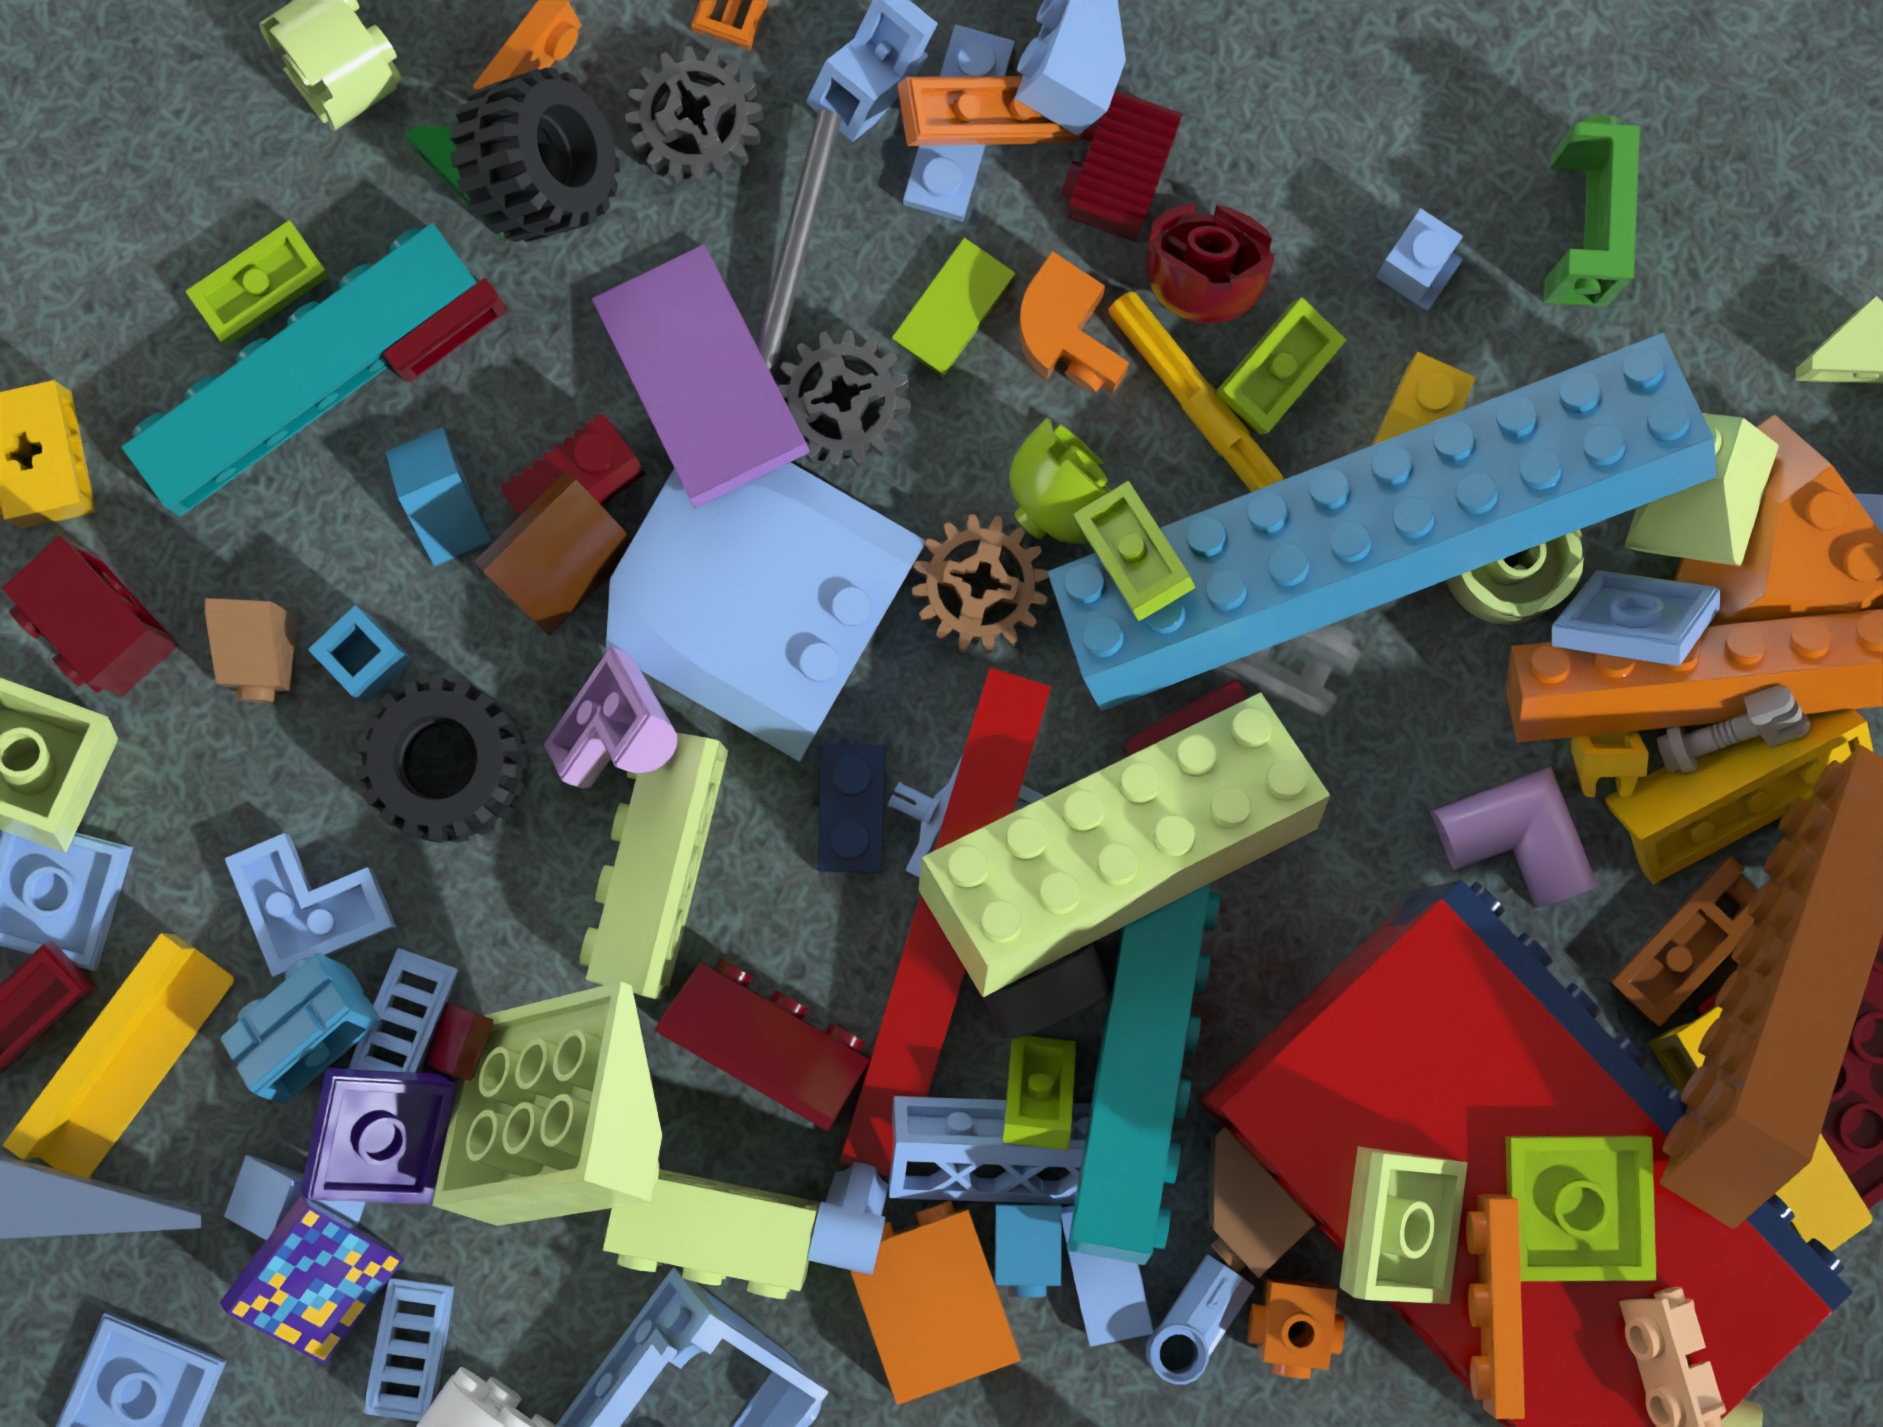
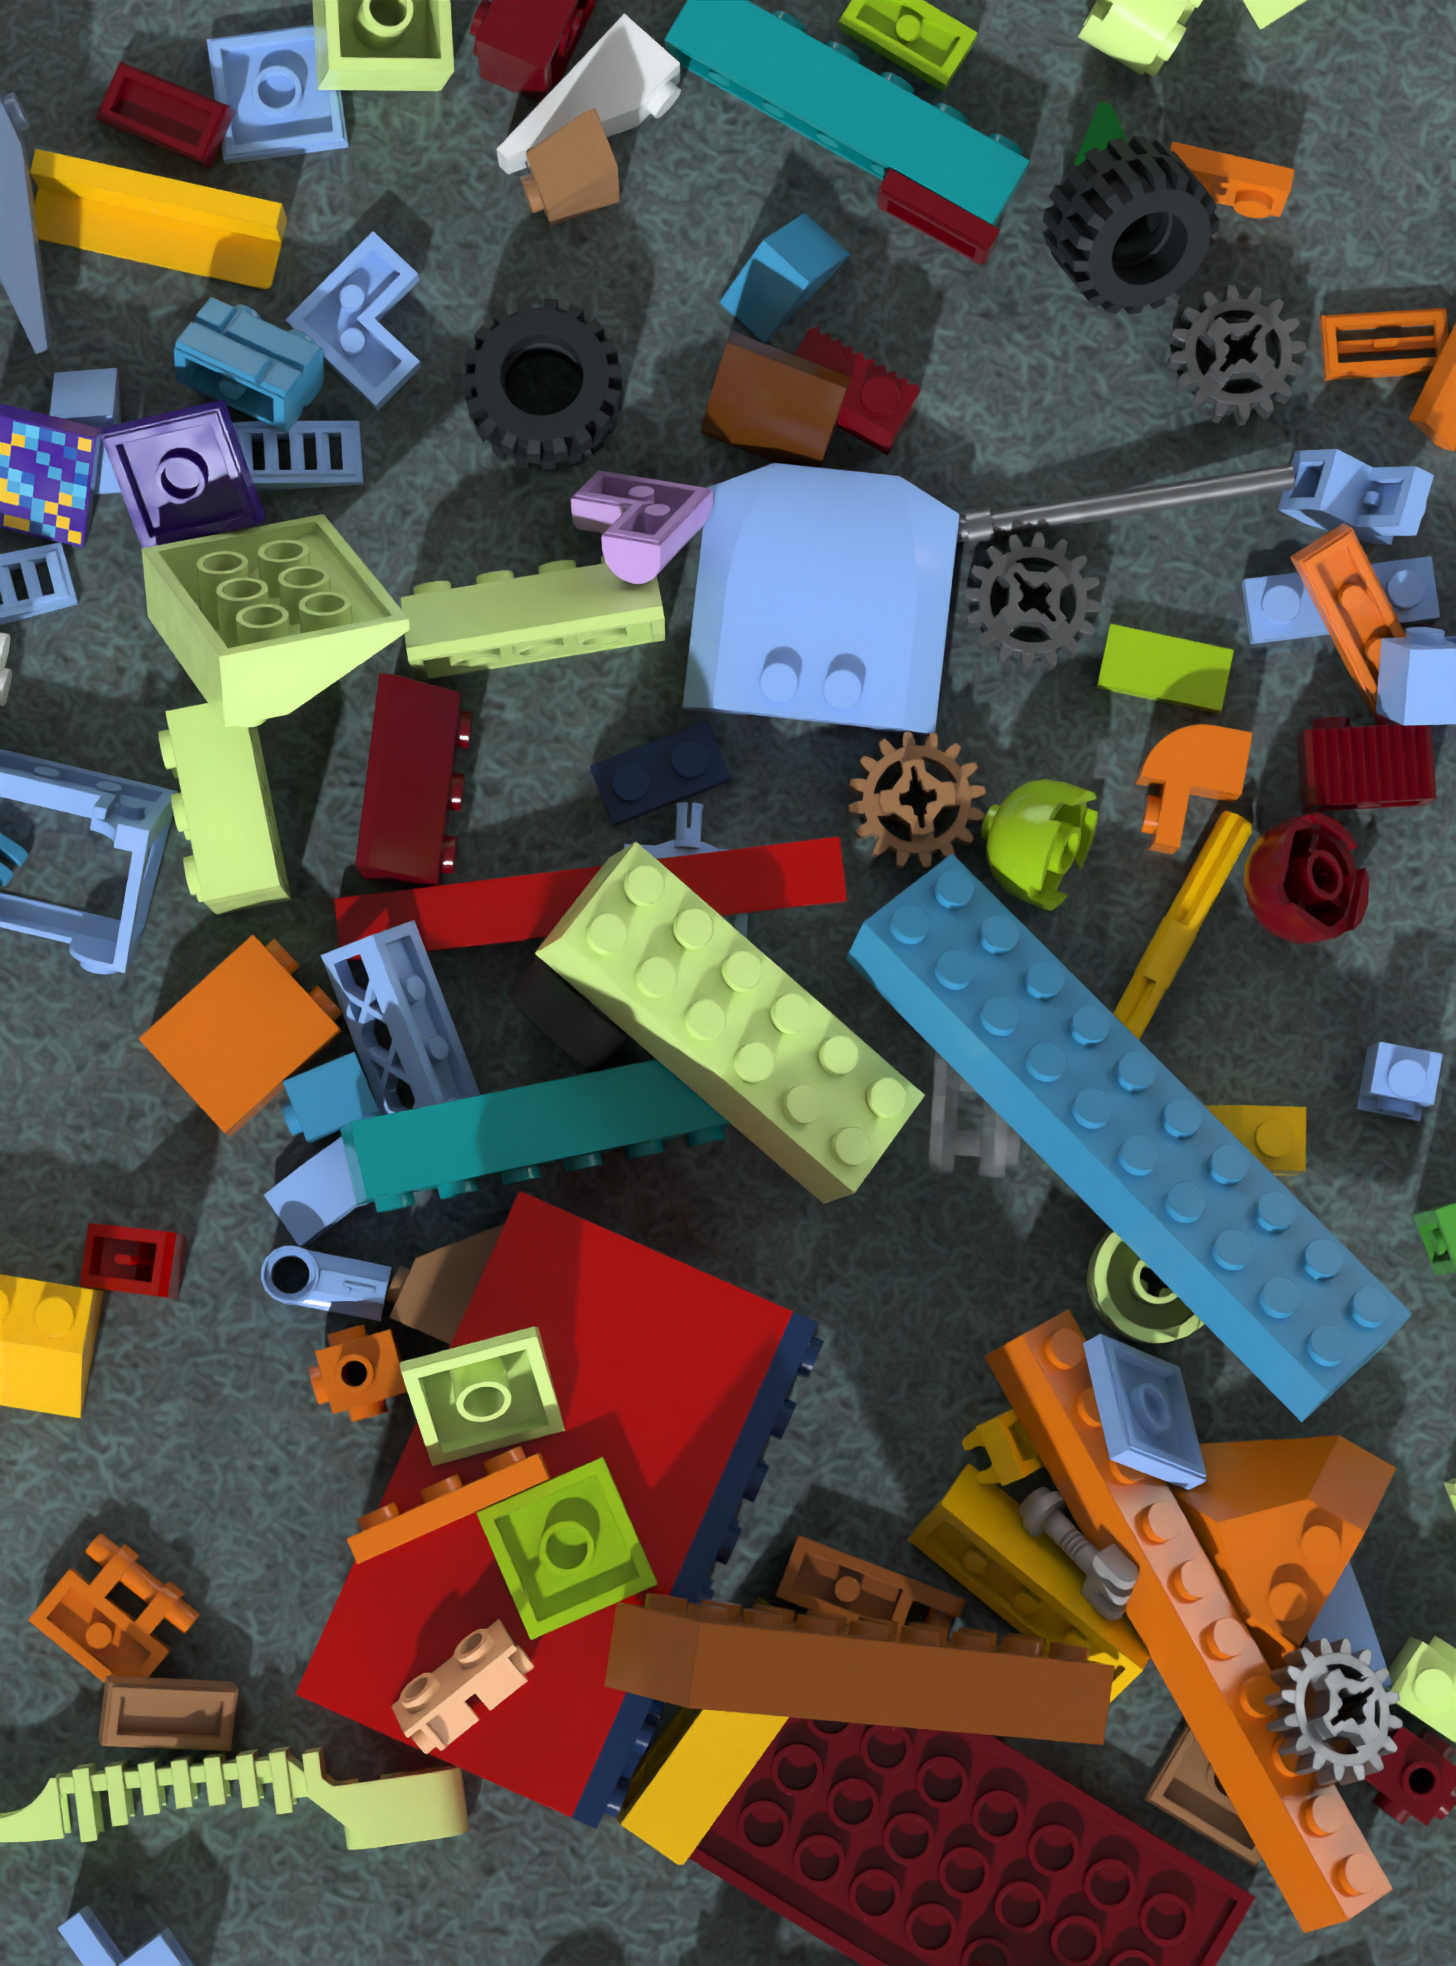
camera: 60 degrees right, 0 degrees up
dark azure brick [308,605,413,703] -> none
dark red tile [424,1002,494,1081] -> none
medium lavender tile [592,244,810,509] -> none
light blue piece [807,1162,888,1275] -> none
lime plate [1002,1036,1076,1150] -> none
lime plate [1073,481,1195,622] -> none
dark red tile [1123,679,1248,757] -> none
lime plate [1215,297,1347,435] -> none
lavender brick [1430,766,1598,908] -> none
yellowish green slope [1624,413,1779,566] -> none
none -> white slope [496,13,681,174]

